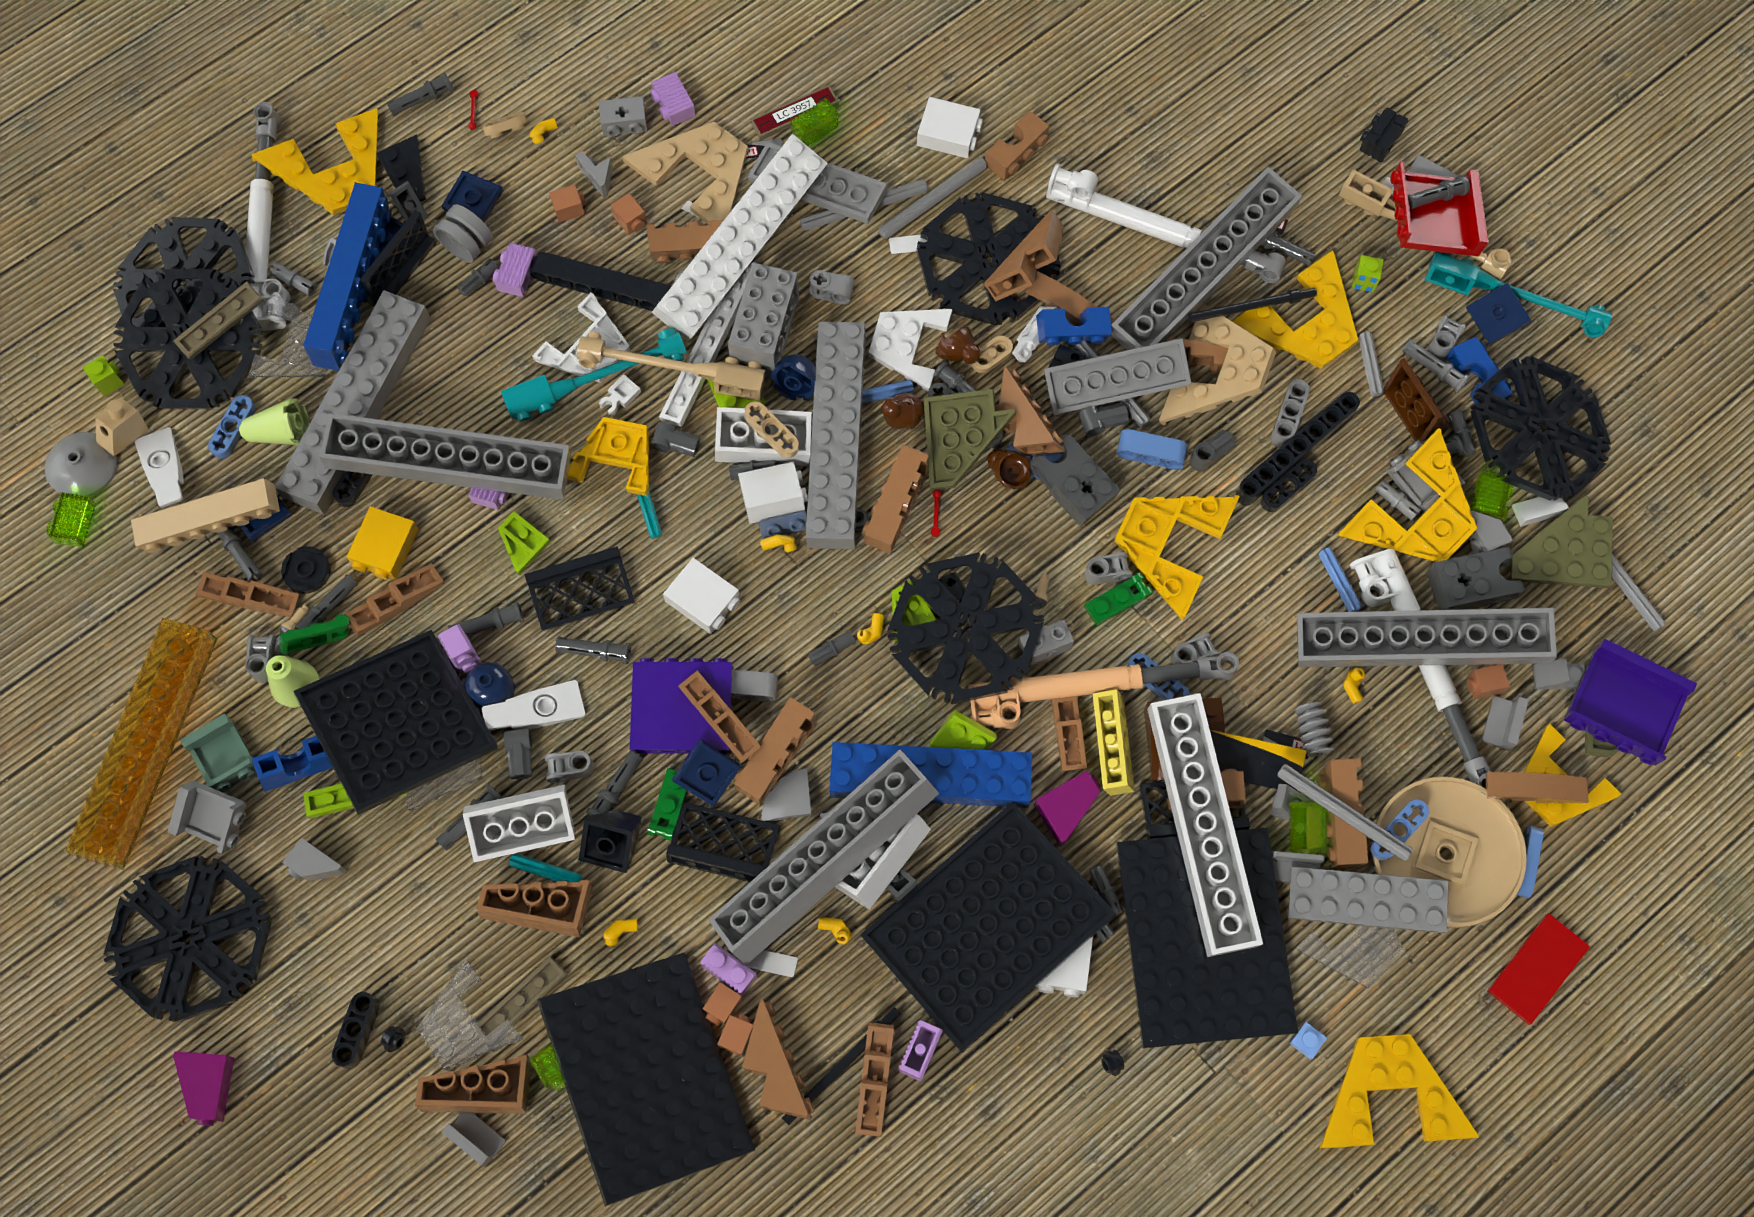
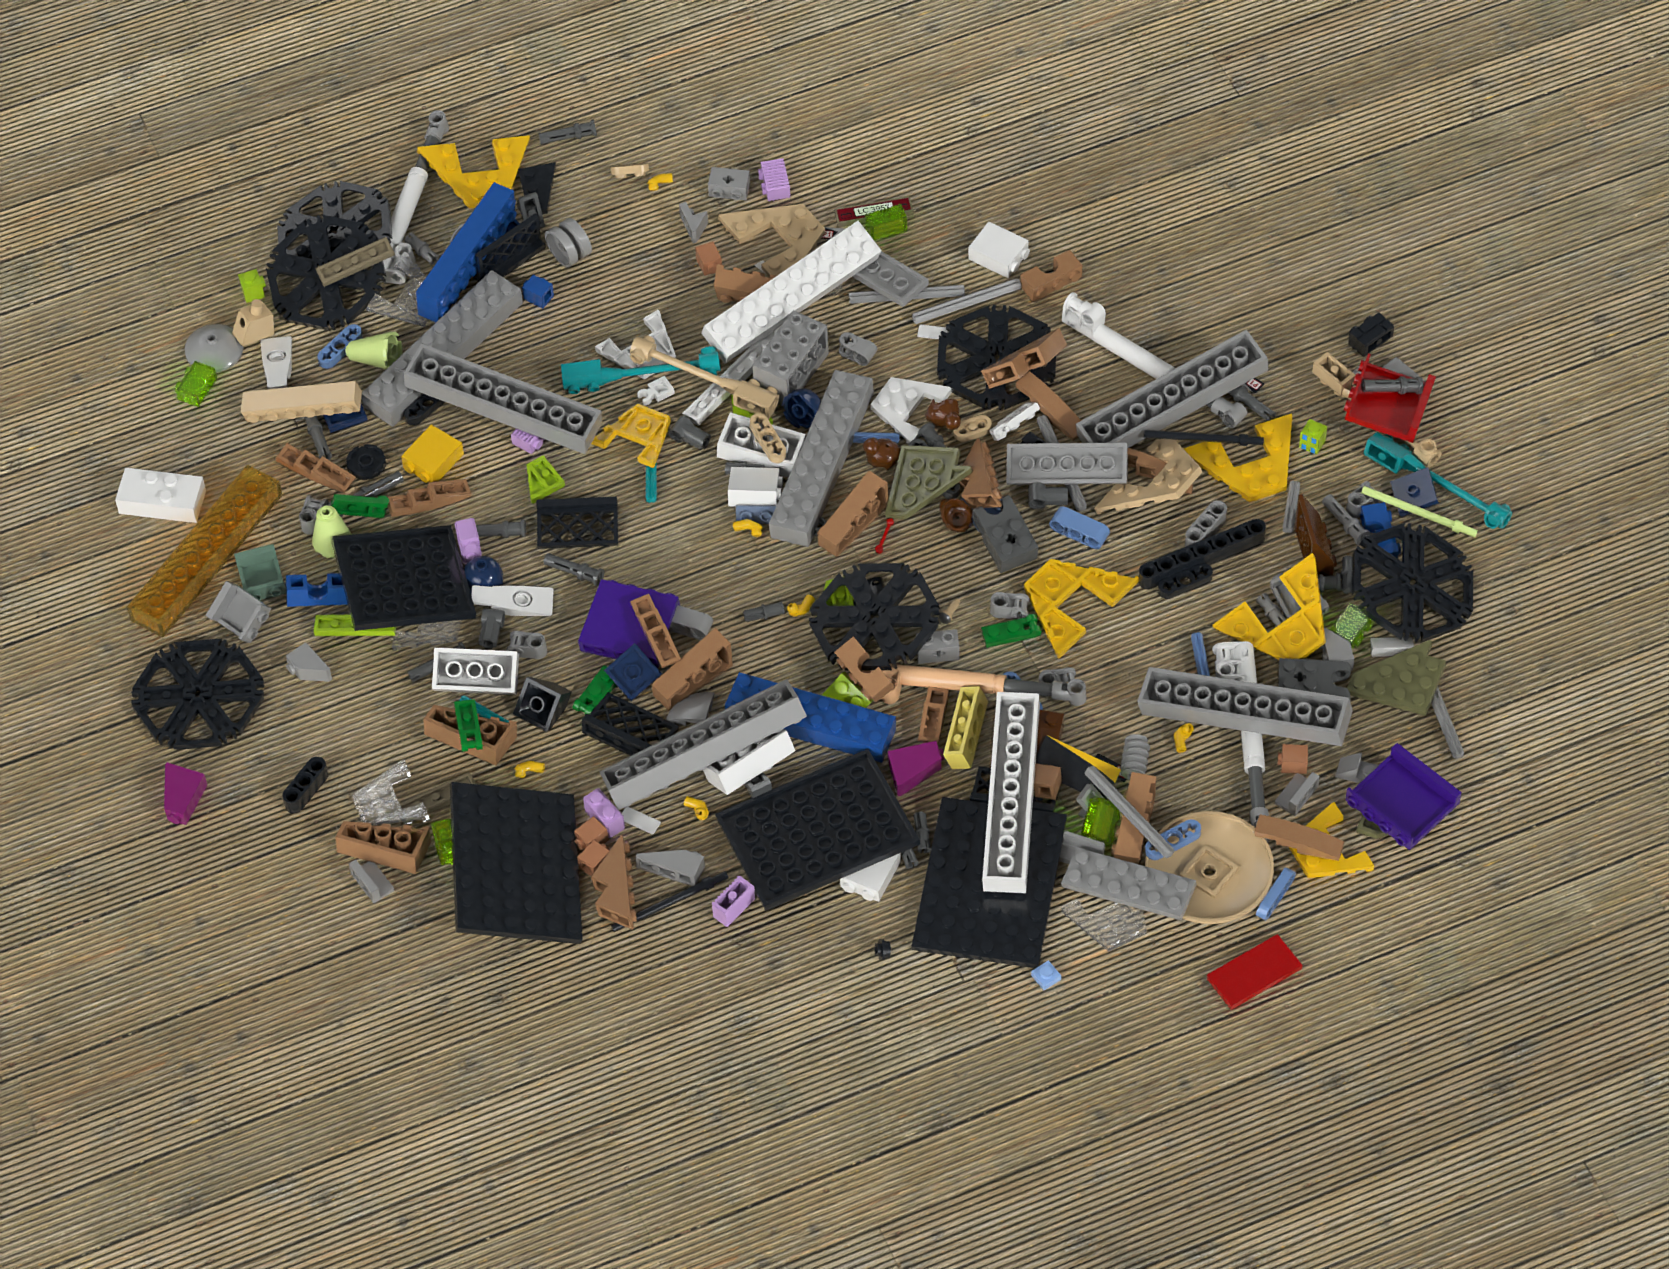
camera: 20 degrees right, 15 degrees down
black plate [381,1026,405,1052] -> none
dark blue plate [441,170,504,223] -> none
dark grey axle [458,258,499,296] -> none
red hinge [468,90,479,130] -> none
lavender brick [493,243,537,297] -> none
black beam [530,252,672,311] -> none
nougat brick [549,185,586,223] -> none
dark grey pin [586,751,643,816] -> none
white brick [663,558,740,634] -> none
medium nougat slope [855,1022,894,1137] -> none
blue arch [1036,307,1112,346] -> none
dark grey piece [1189,429,1236,472] -> none
yellow wing [1319,1034,1479,1149] -> none
none -> white brick [115,468,206,523]
none -> green plate [454,699,483,752]
none -> blue brick [522,275,554,309]
none -> light grey slope [635,850,705,886]
none -> medium nougat arch [834,636,895,702]
none -> yellowish green bar [1361,486,1478,538]

